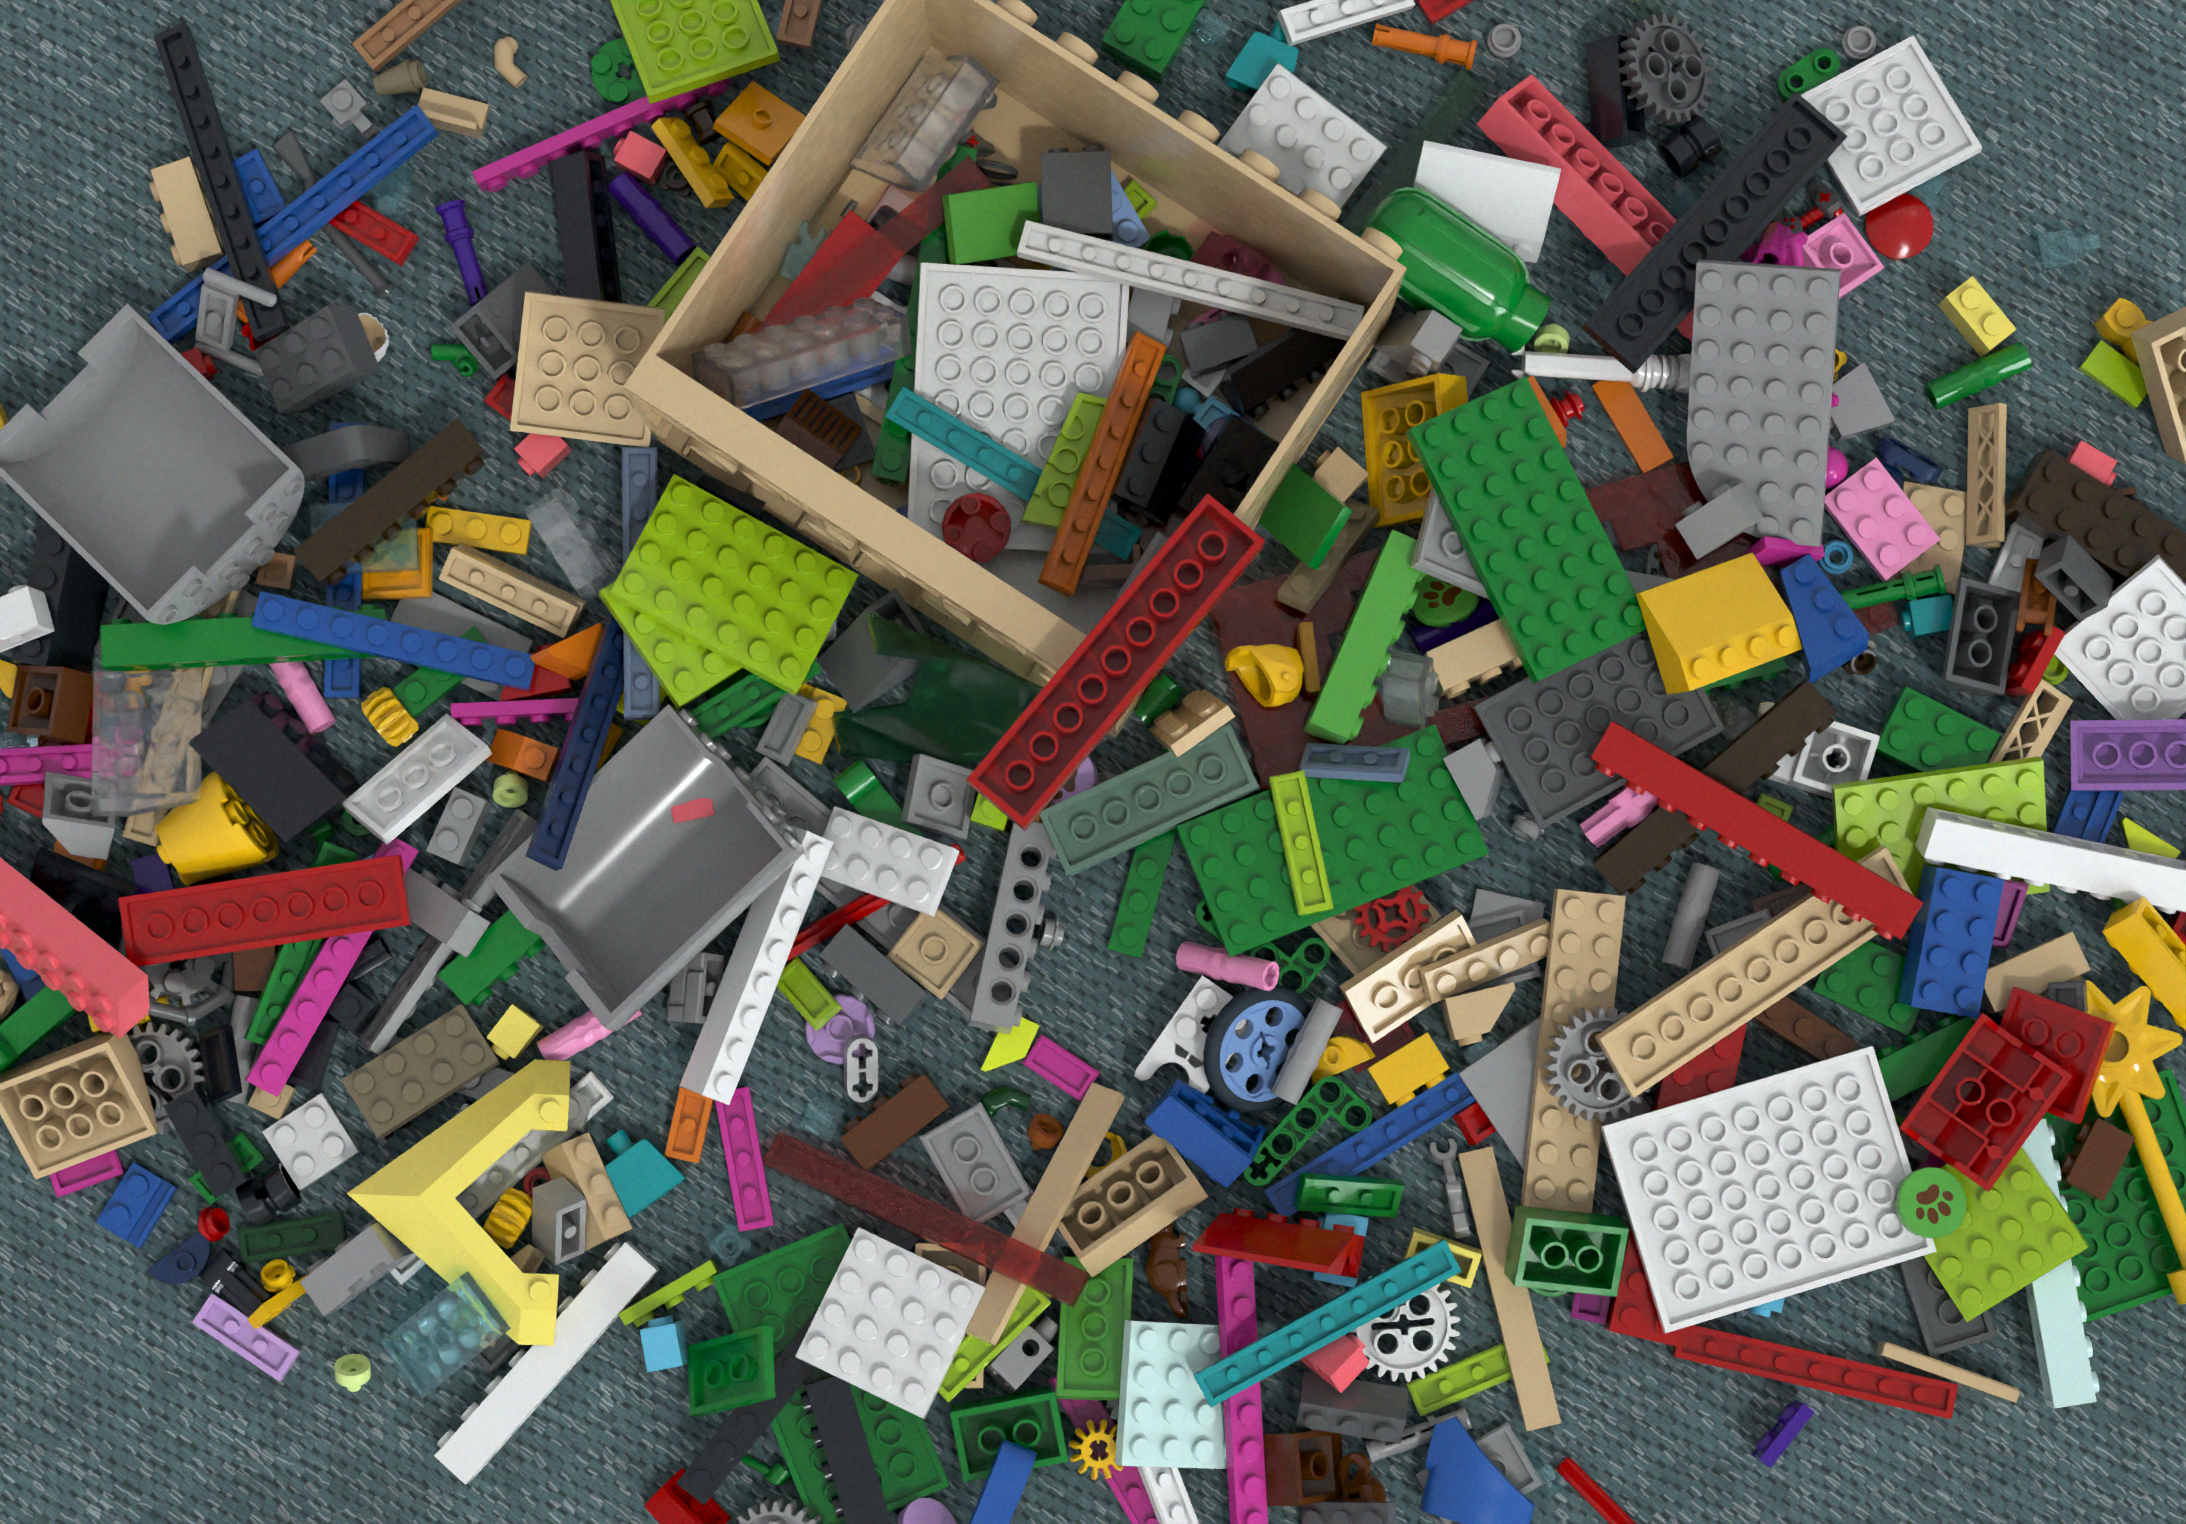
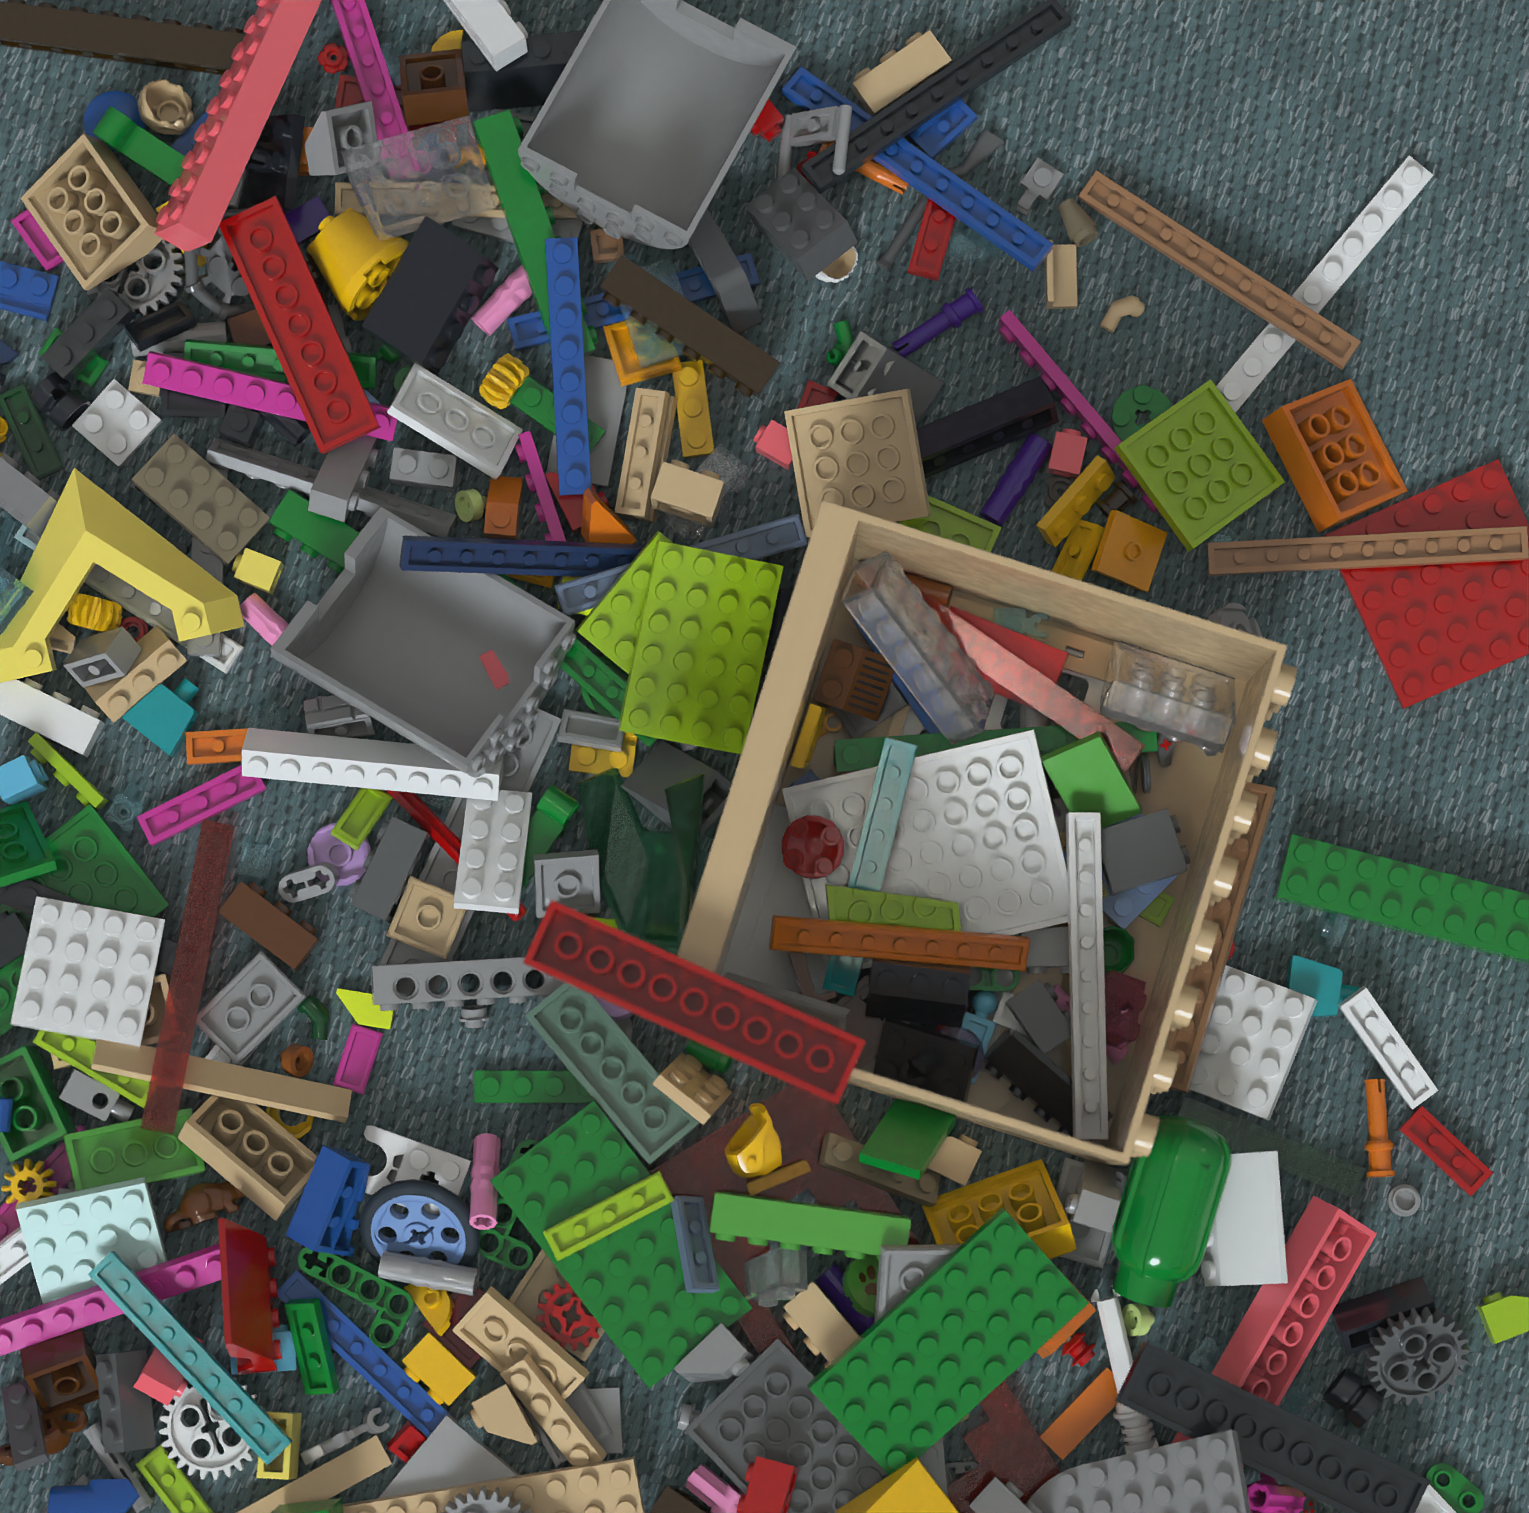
camera: 75 degrees right, 0 degrees up
red plate [197,1206,230,1242] -> none
none -> tan brick [651,459,725,528]

